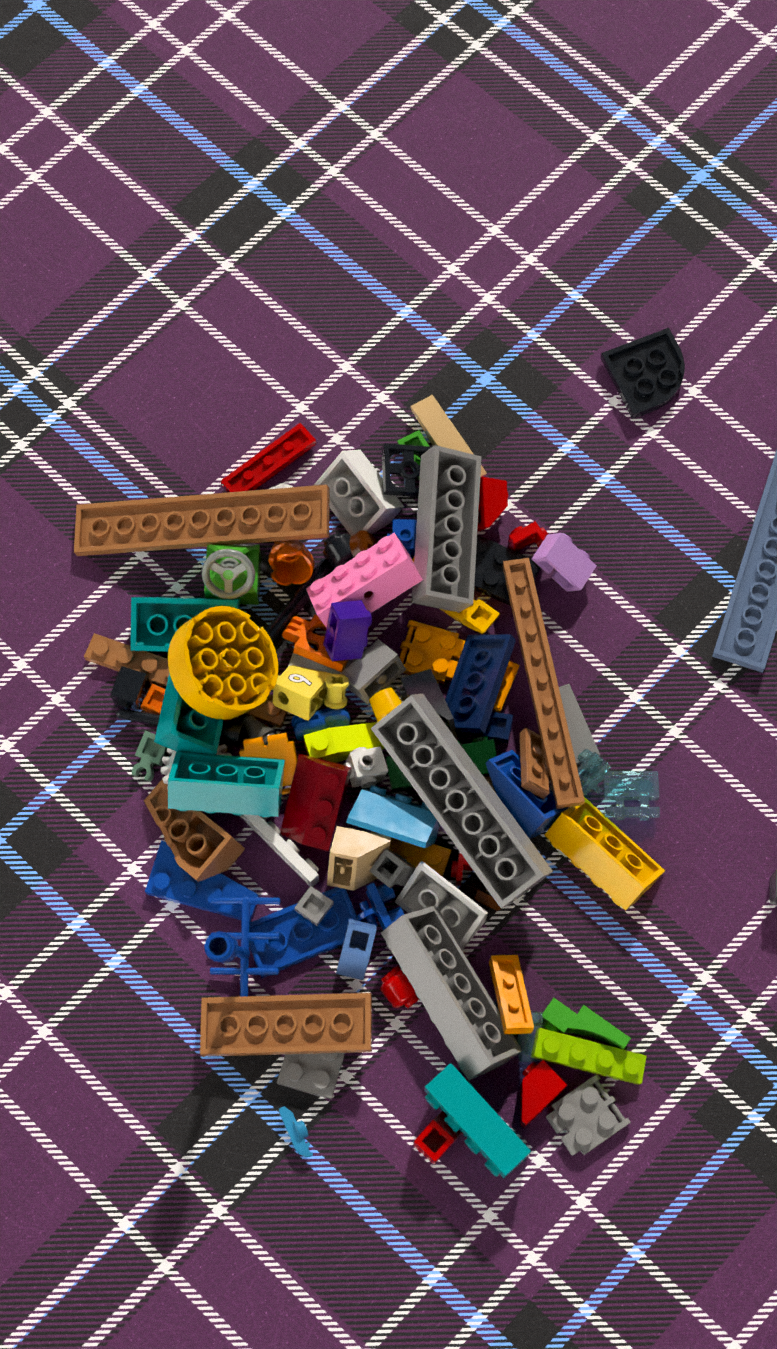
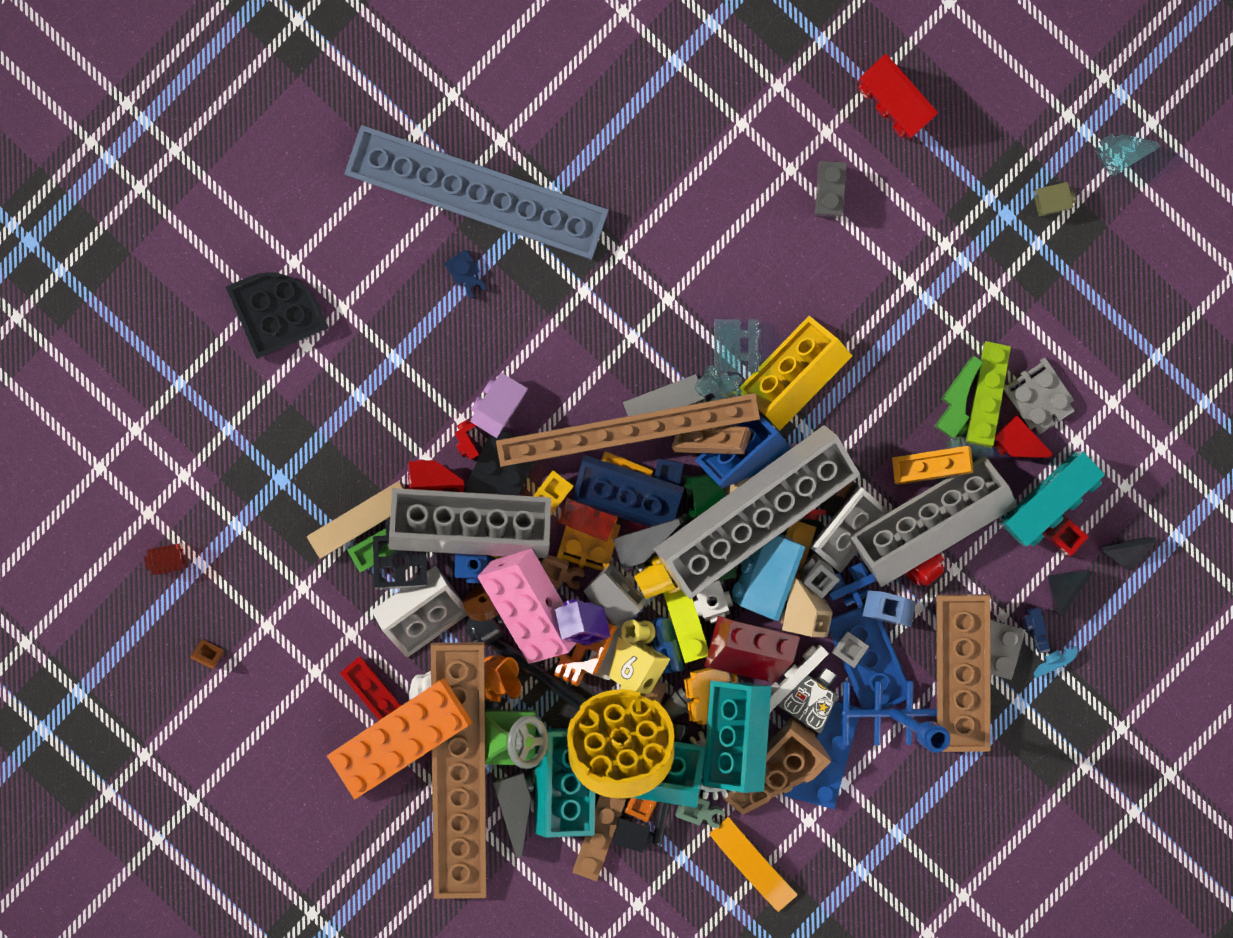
camera: 90 degrees left, 20 degrees up
none -> clear red brick [144,543,187,575]
none -> dark orange slope [190,639,225,669]
none -> orange plate [327,678,473,800]
none -> dark blue plate [444,249,486,299]
none -> dark grey slope [493,771,535,858]
none -> nougat plate [540,555,584,589]
none -> clear red slope [558,498,617,542]
none -> light orange slope [709,817,798,912]
none -> torso [778,667,838,734]
none -> dark blue plate [1024,607,1050,653]
none -> black slope [1048,569,1092,616]
none -> black slope [1099,536,1156,572]

